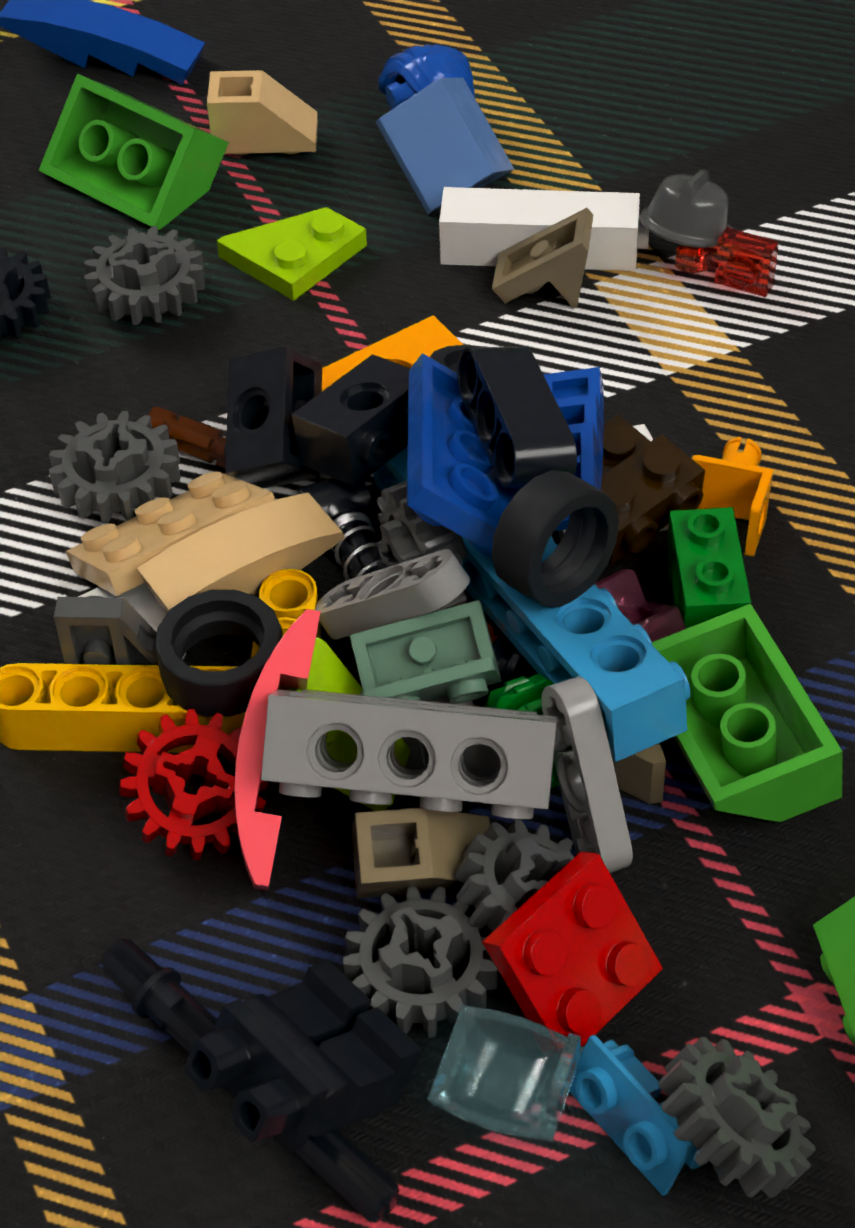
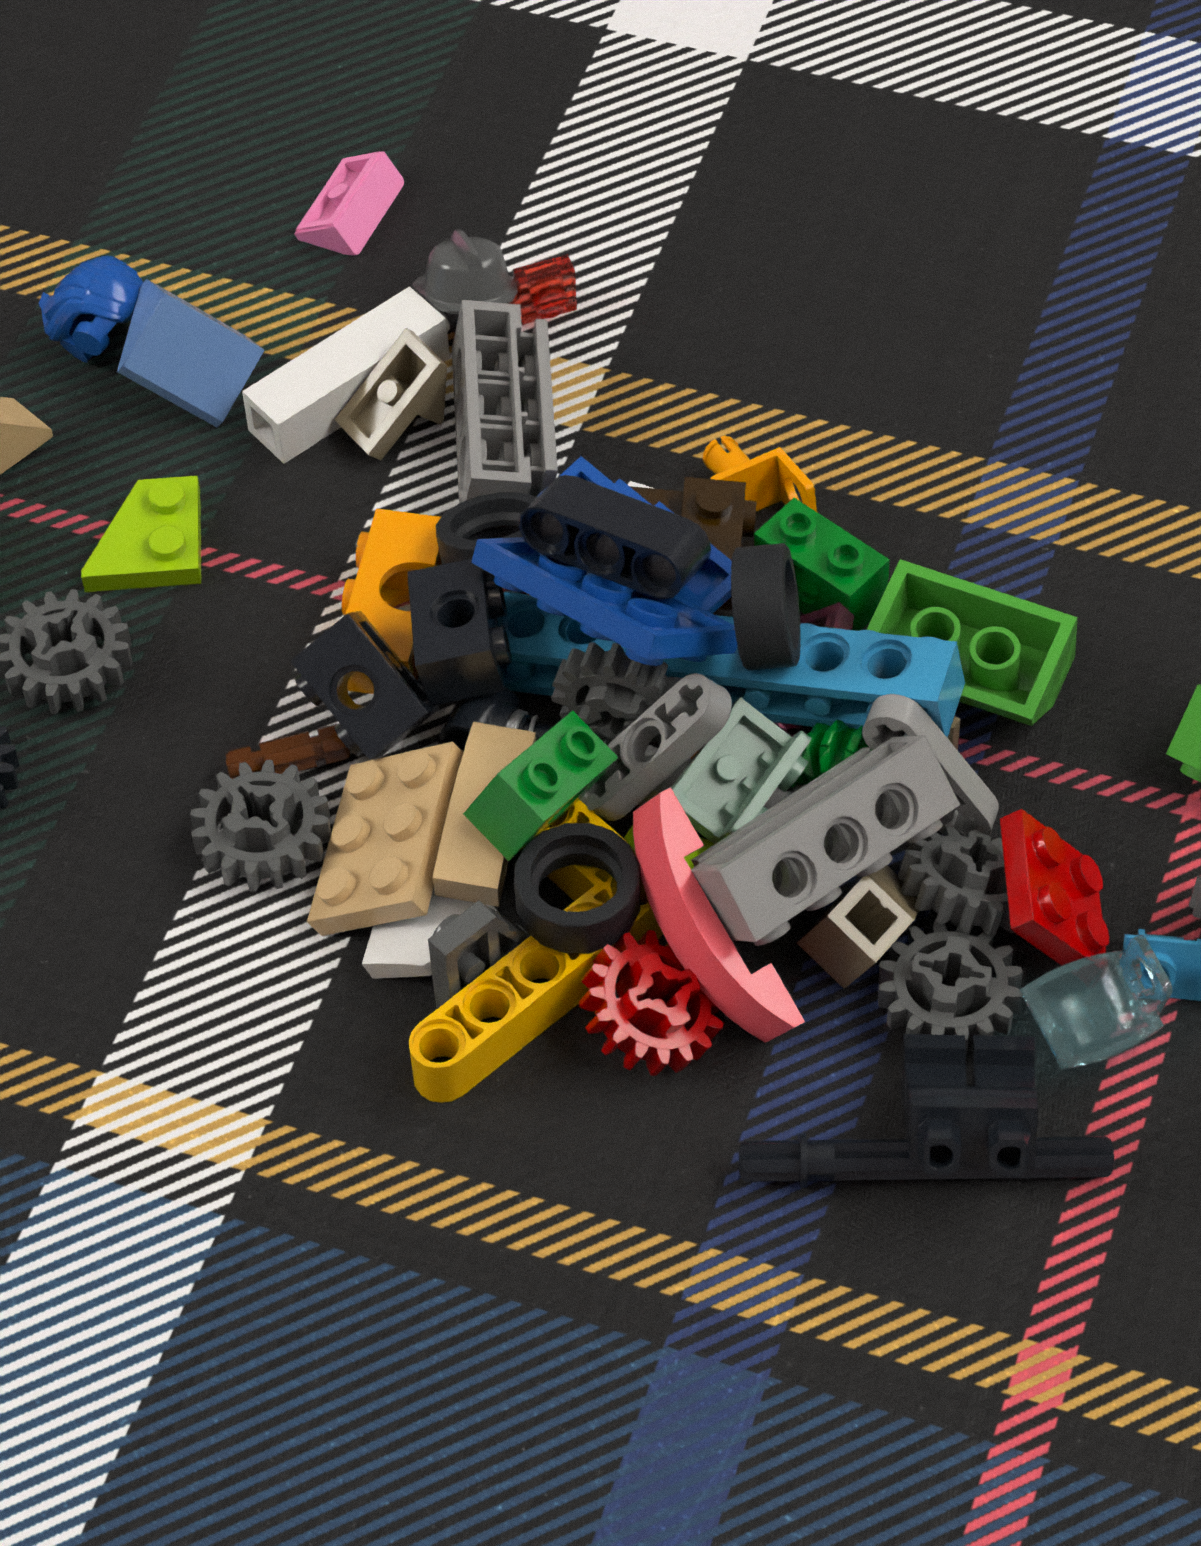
camera: 45 degrees left, 5 degrees up
none -> bright pink slope [294,151,404,256]
none -> light grey brick [452,300,558,503]
none -> green brick [463,711,618,861]

